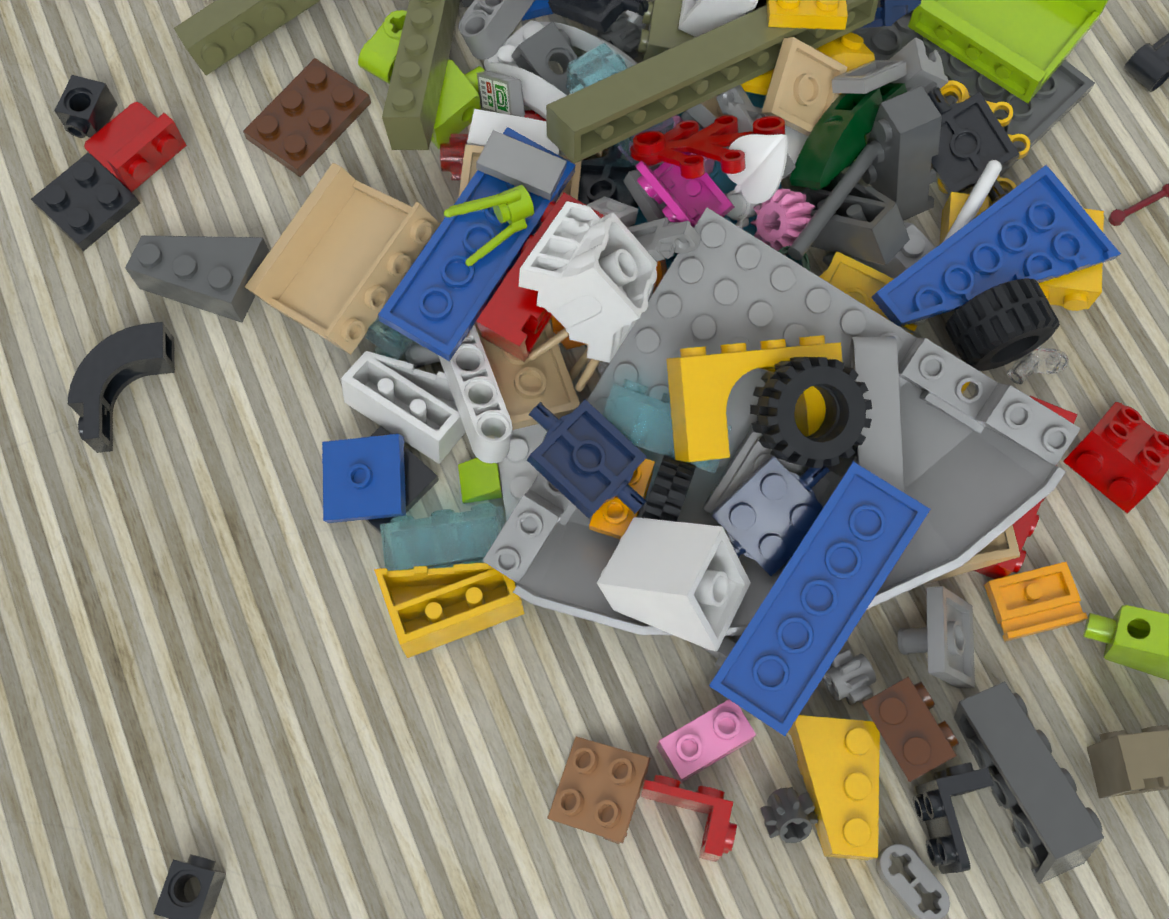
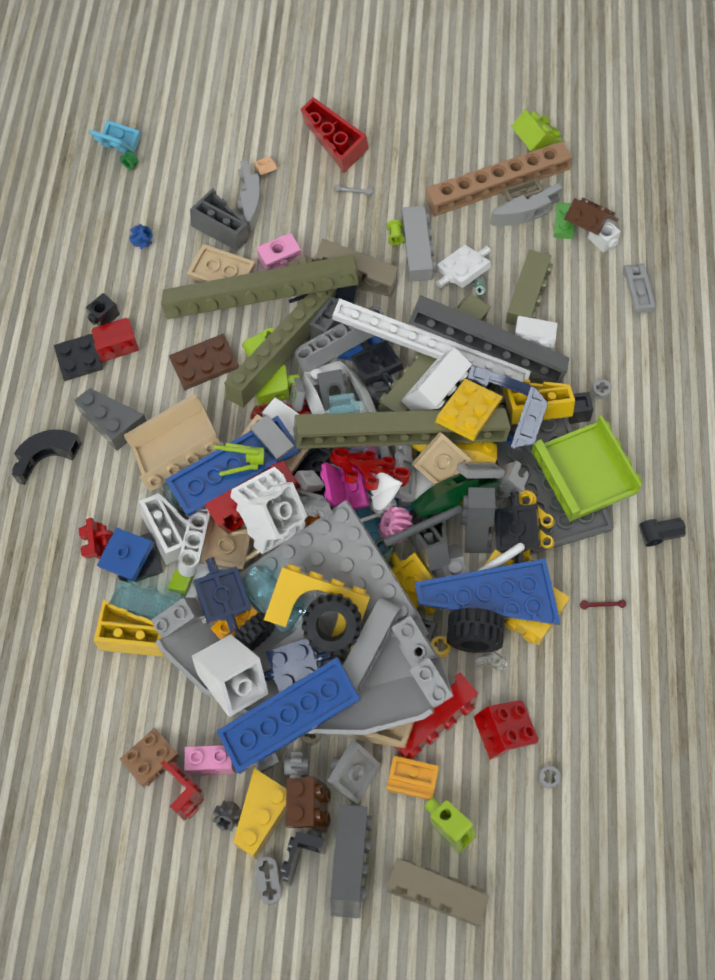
camera: 30 degrees right, 5 degrees down
none -> red hips [78,518,113,560]

